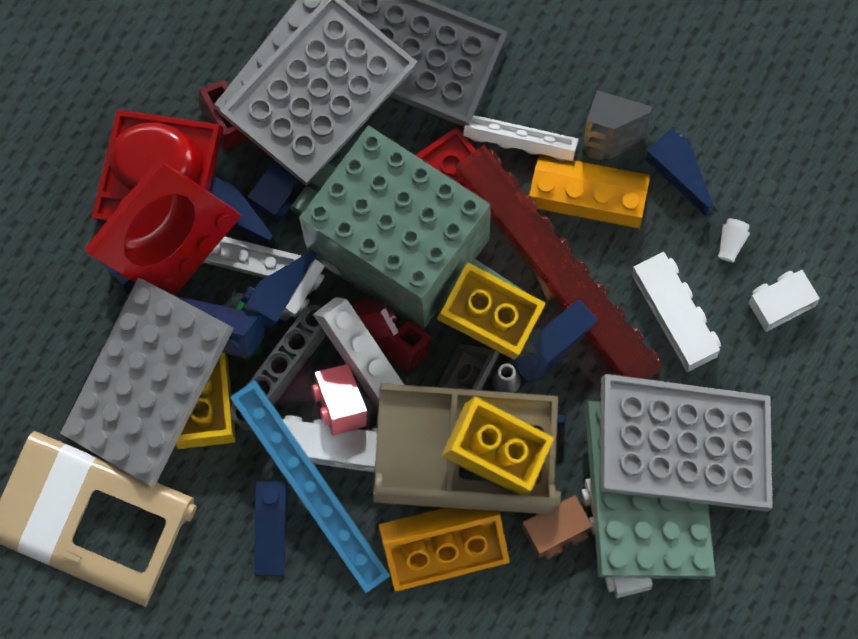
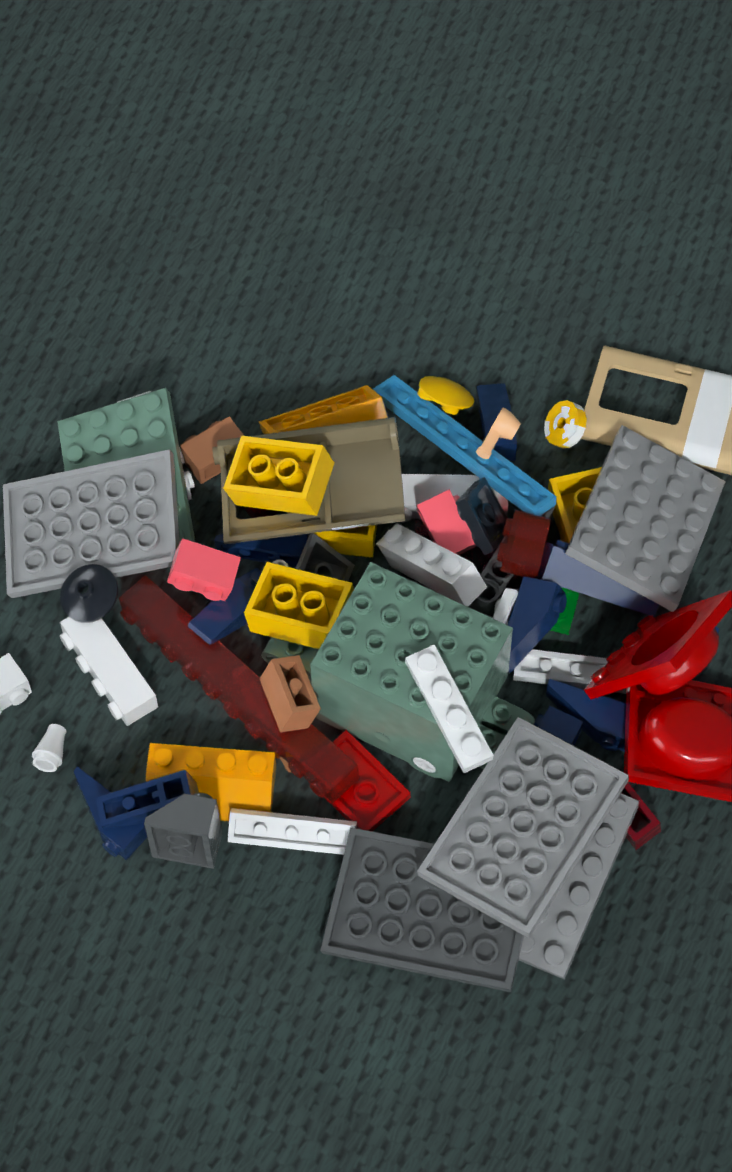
camera: 170 degrees right, 10 degrees down
none -> black dish [60,564,119,623]
none -> dark blue slope [96,770,199,829]
none -> coral brick [167,538,241,601]
none -> nougat brick [260,655,321,732]
none -> white plate [405,645,494,773]
none -> yellow dish [417,376,474,415]
none -> black plate [455,477,511,555]
none -> light nougat bar [476,407,521,459]
none -> clear red brick [497,510,551,579]
none -> piece [544,400,587,448]

